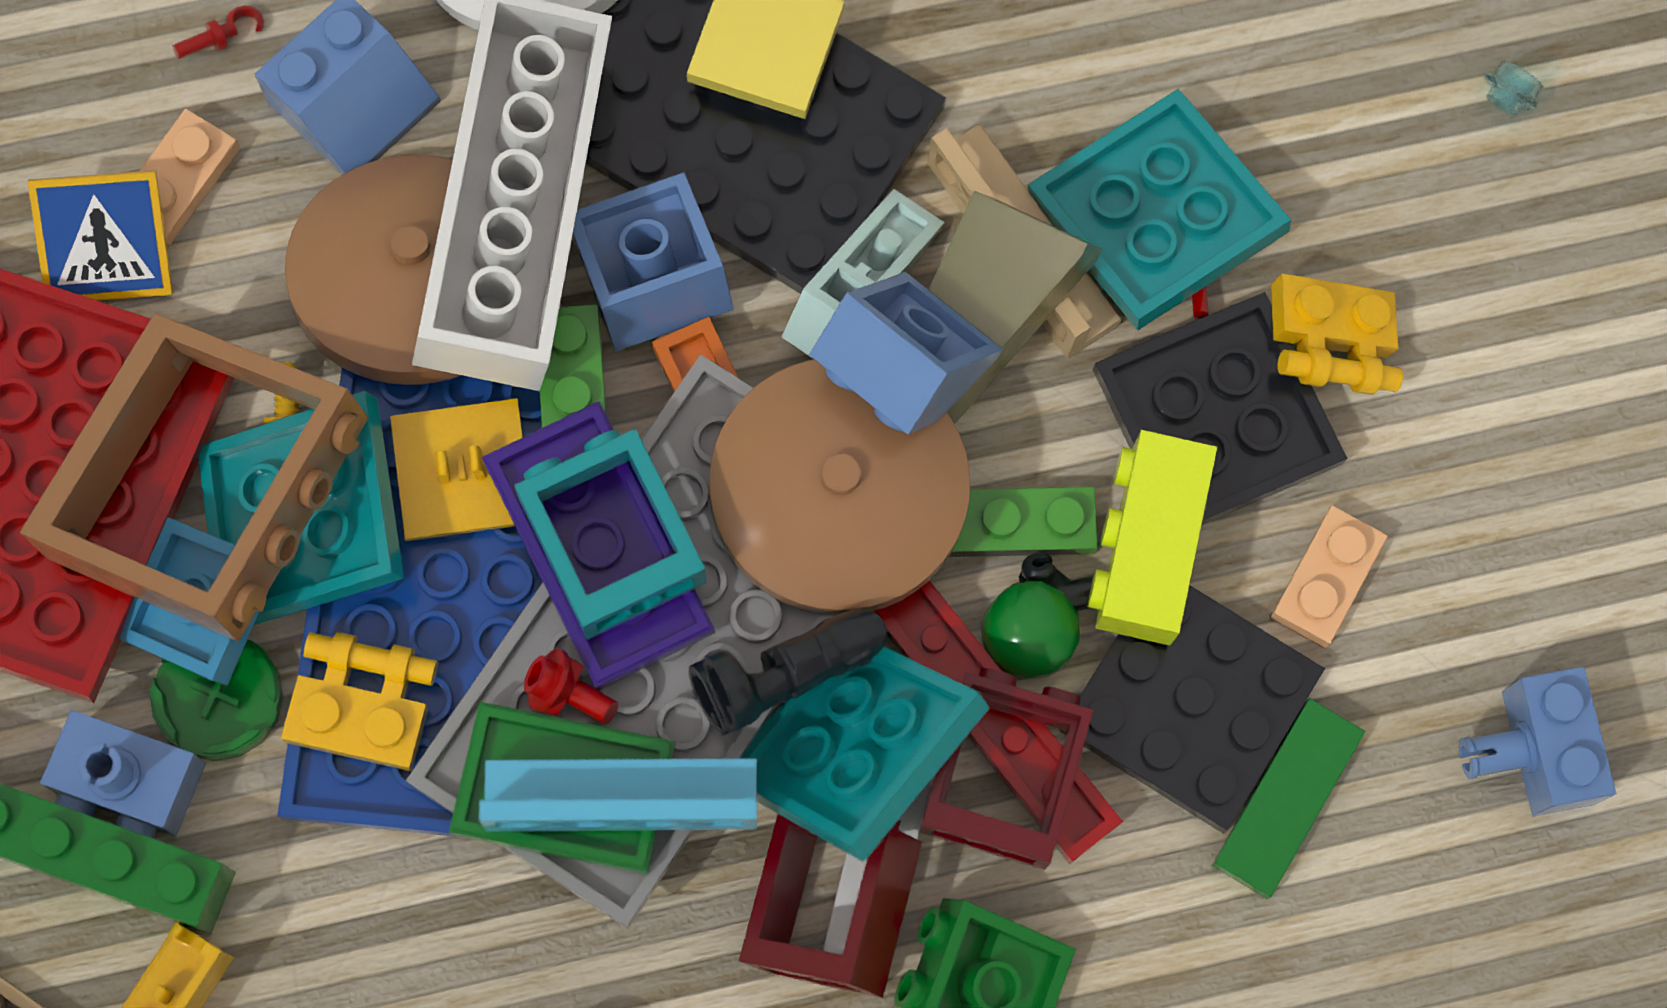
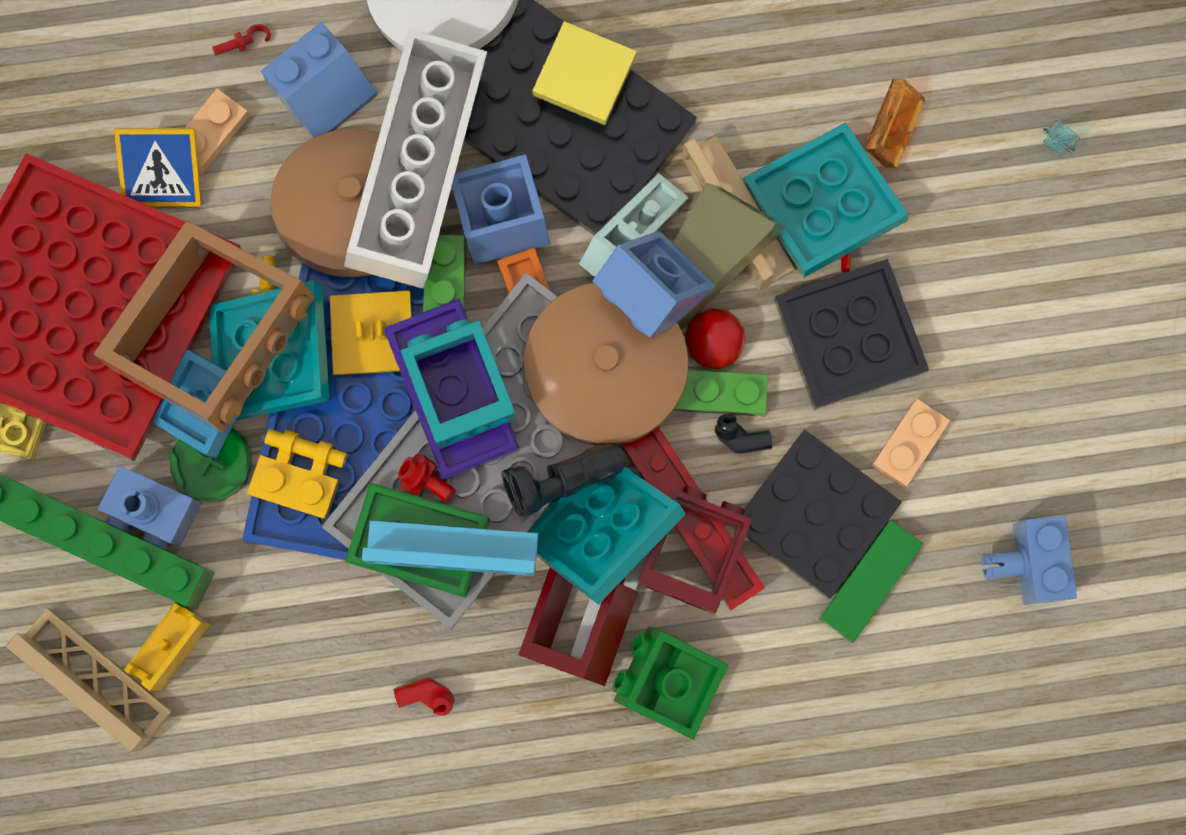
camera: 10 degrees right, 5 degrees up
green hair [981,581,1080,680] -> none
neon yellow brick [1088,430,1217,646] -> none
yellow plate [1271,273,1403,395] -> none
none -> red hair [685,308,746,369]
none -> clear orange plate [864,79,925,168]

